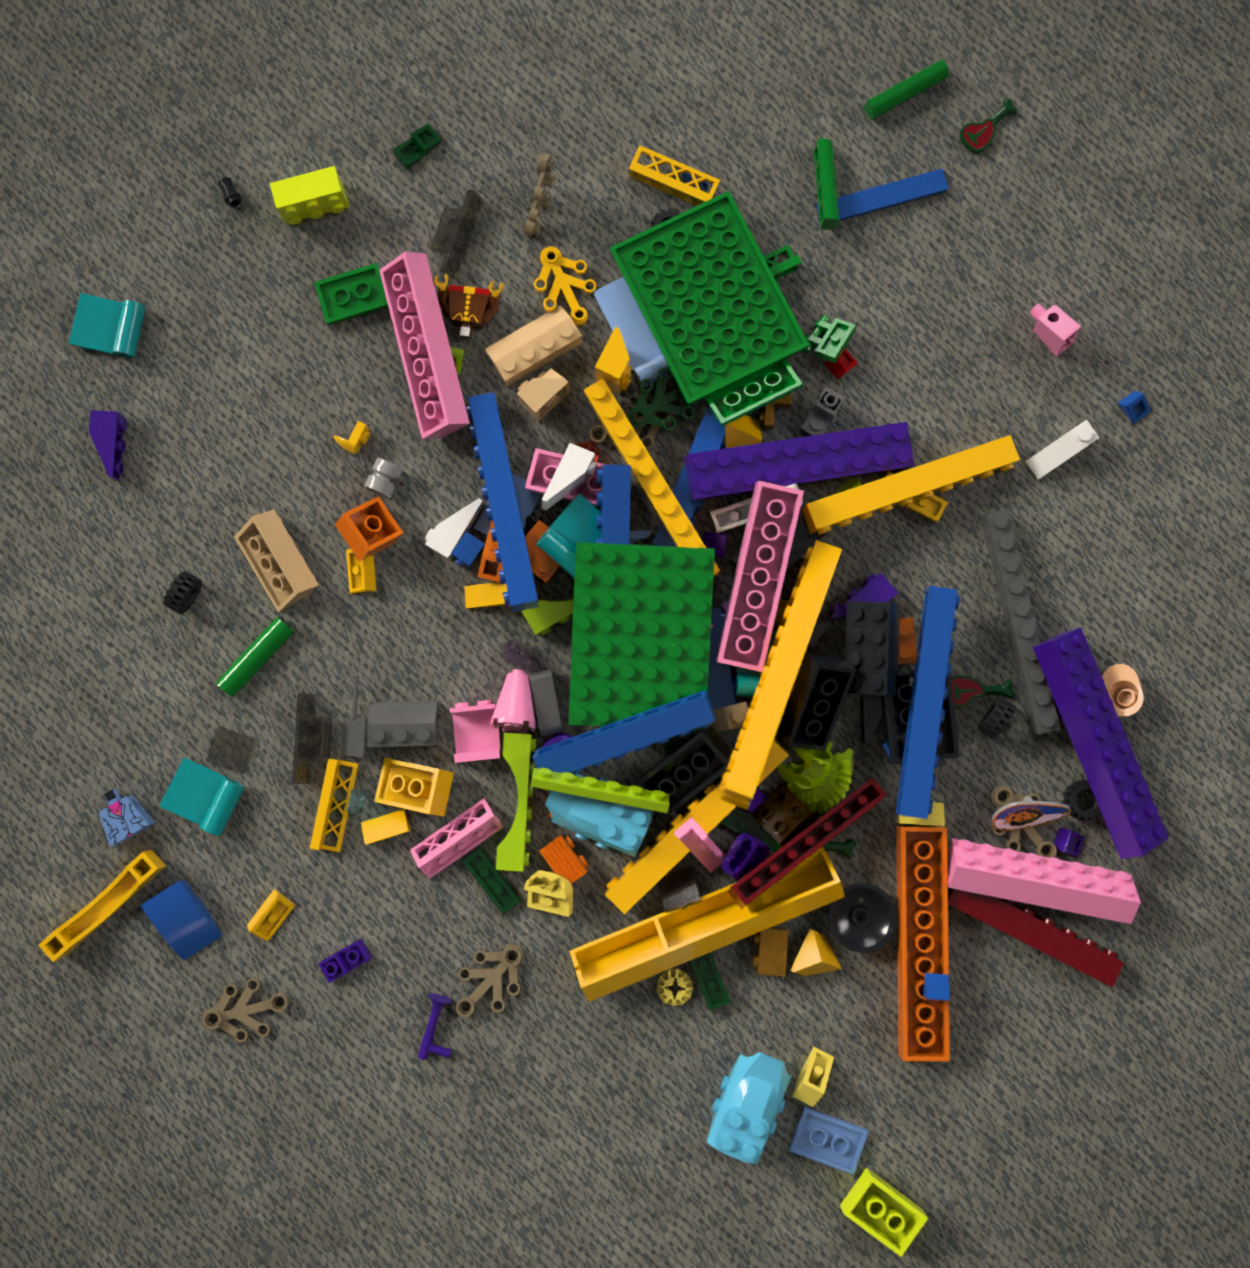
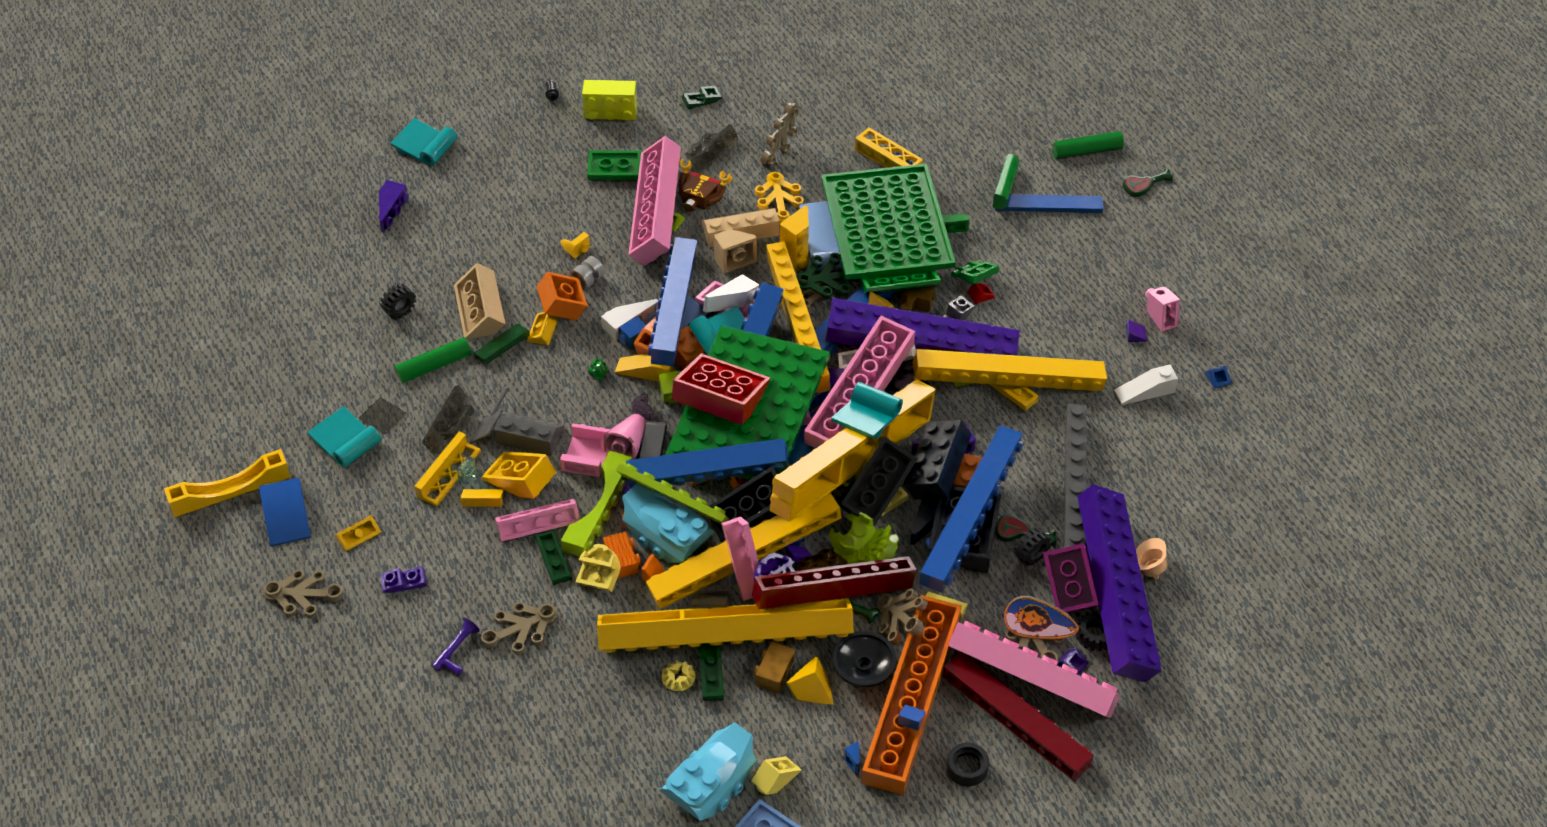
camera: 15 degrees right, 35 degrees down
medium blue torso [99,788,155,847] -> none
none -> dark green tile [474,323,530,364]
none -> green plant [588,358,608,381]
none -> orange slope [642,554,665,581]
none -> red slope [672,354,770,425]
none -> teal door [831,382,903,439]
none -> blue slope [844,742,860,775]
none -> dark tan plant [877,589,928,645]
none -> black tyre [947,742,989,787]
none -> magenta brick [1043,543,1099,613]
none -> dark purple slope [1126,320,1147,342]

